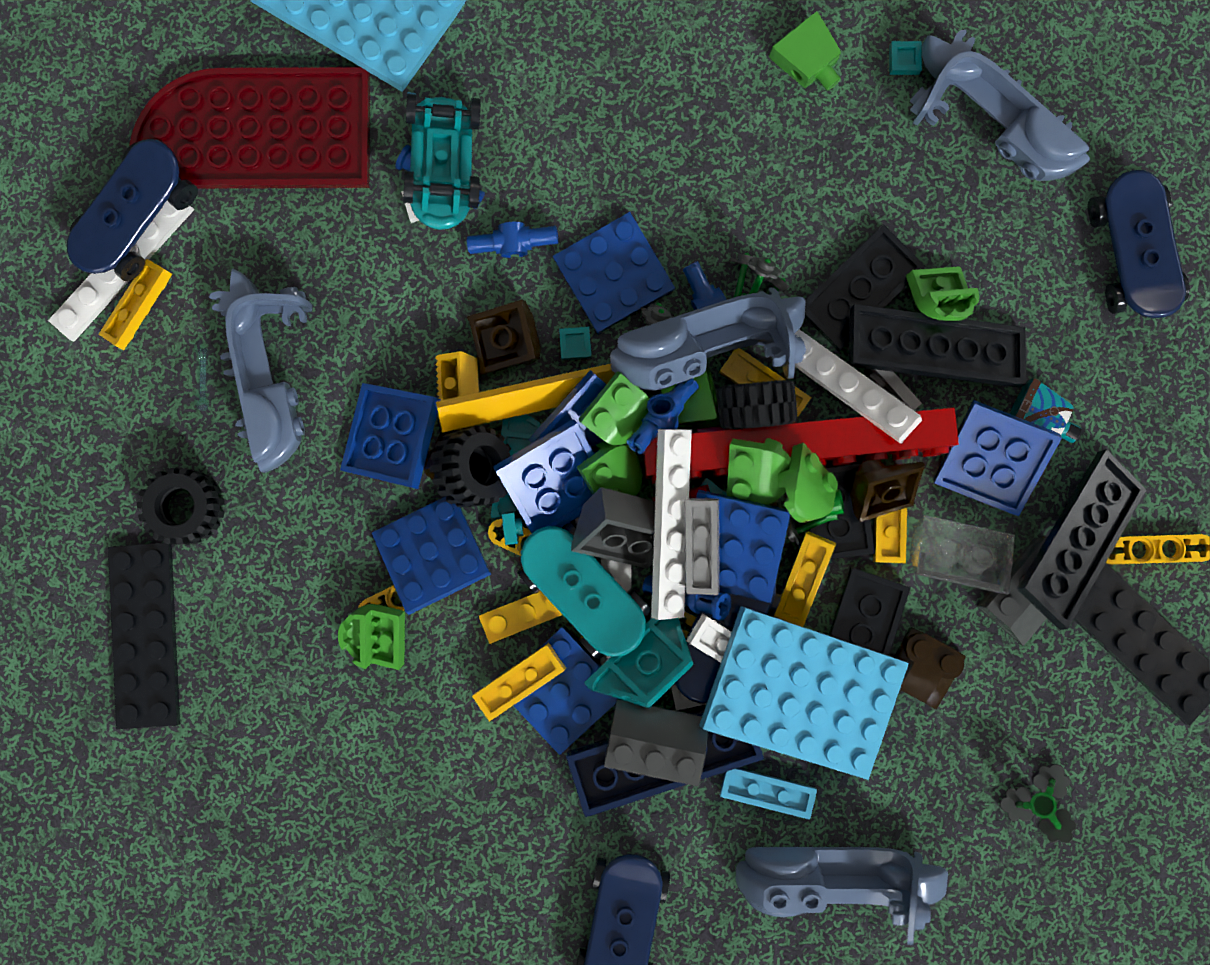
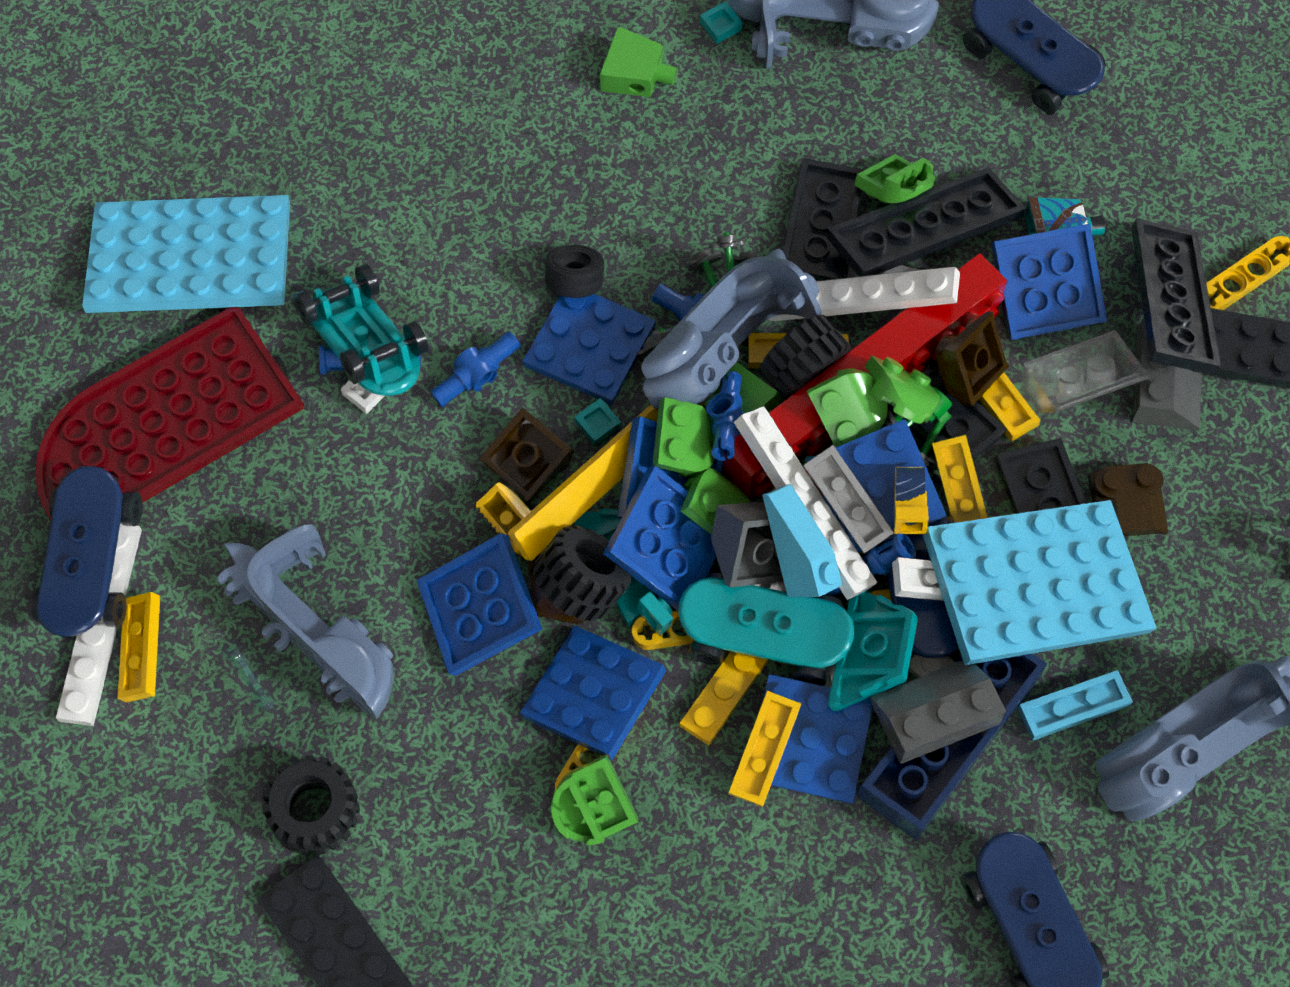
camera: 35 degrees left, 20 degrees down
none -> black tyre [545,245,604,298]
none -> medium azure slope [762,484,842,597]
none -> leg [894,467,929,534]

